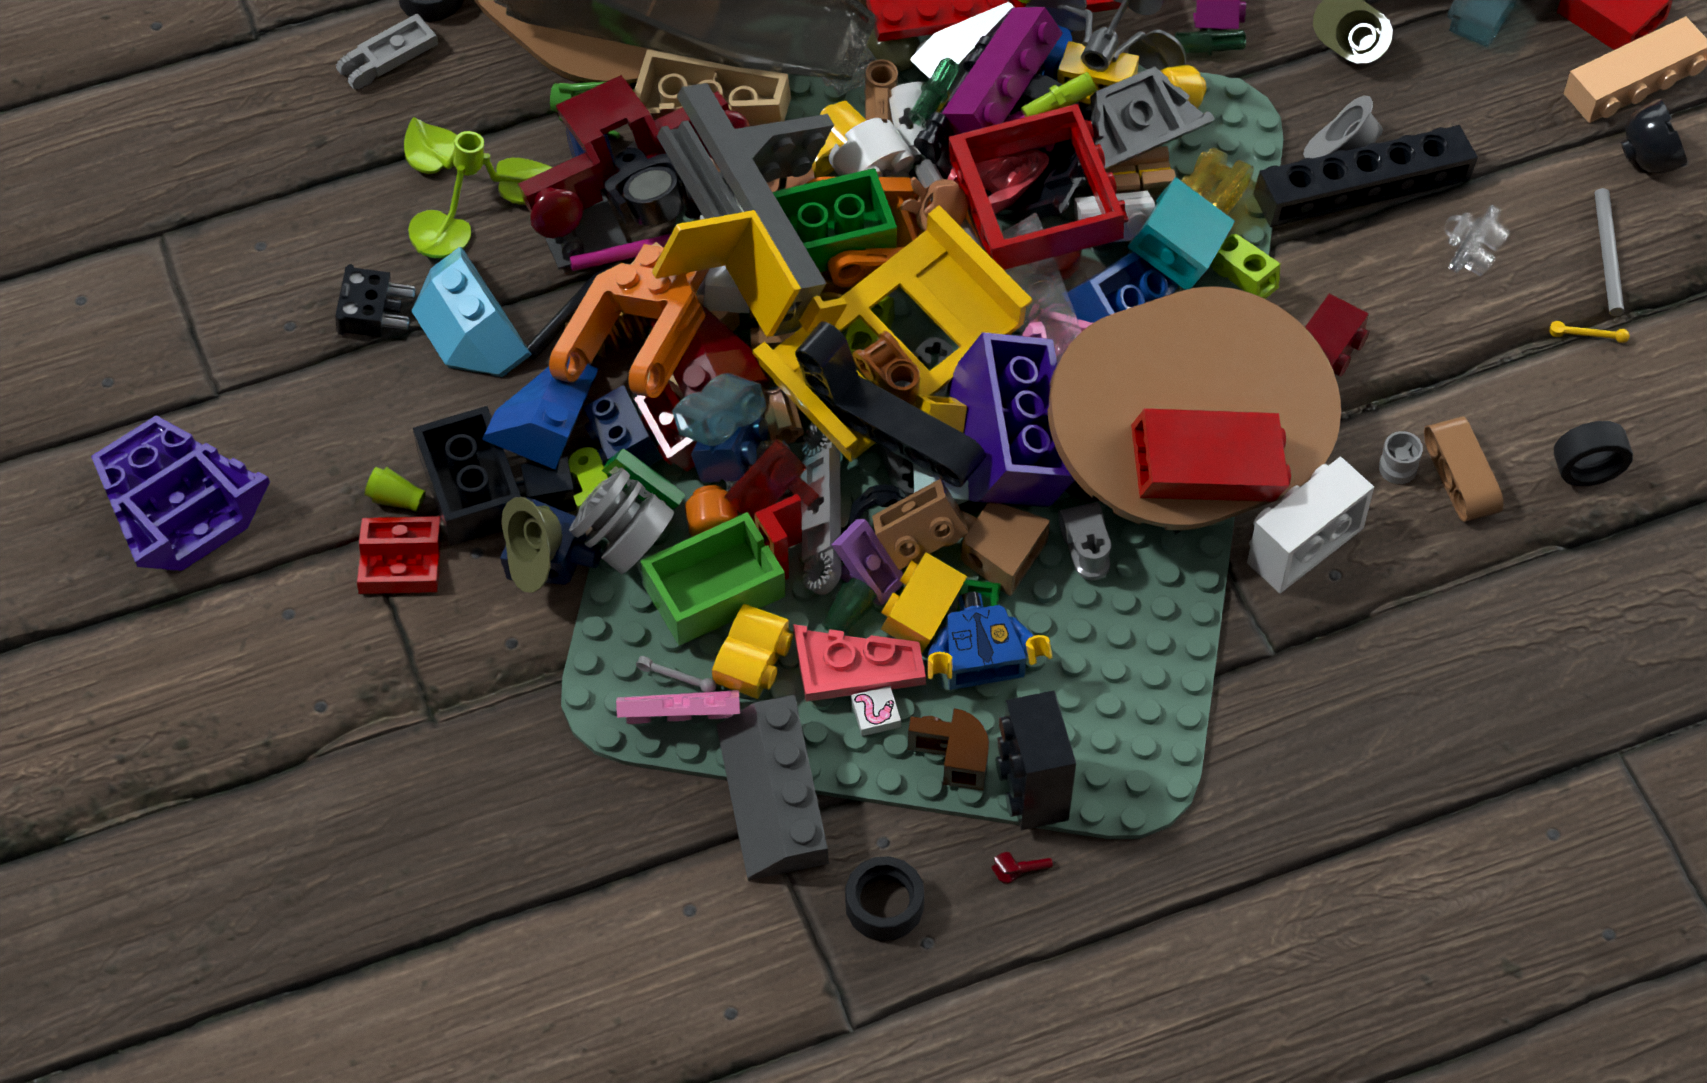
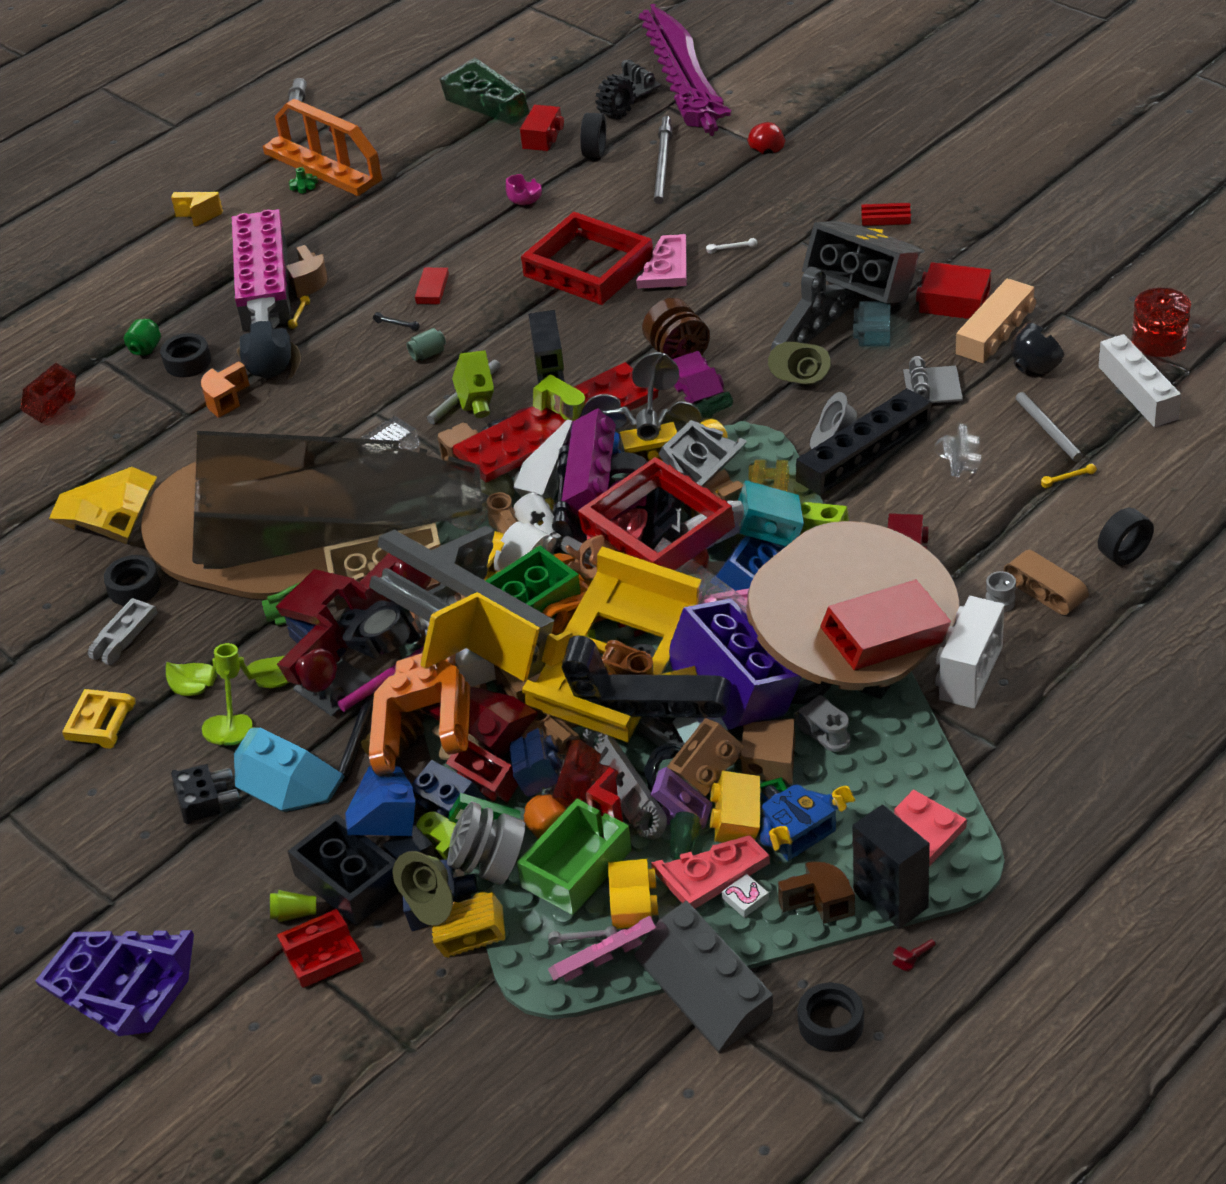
camera: 20 degrees left, 15 degrees down
clear light blue brick [672,373,767,446] -> none
clear green axle [908,57,960,128] -> none
lime pin [1021,72,1097,117] -> none
none -> yellow plate [62,689,136,749]
none -> yellow brick [432,892,505,958]
none -> coral wing [894,789,967,866]
none -> light grey hinge [903,356,963,403]

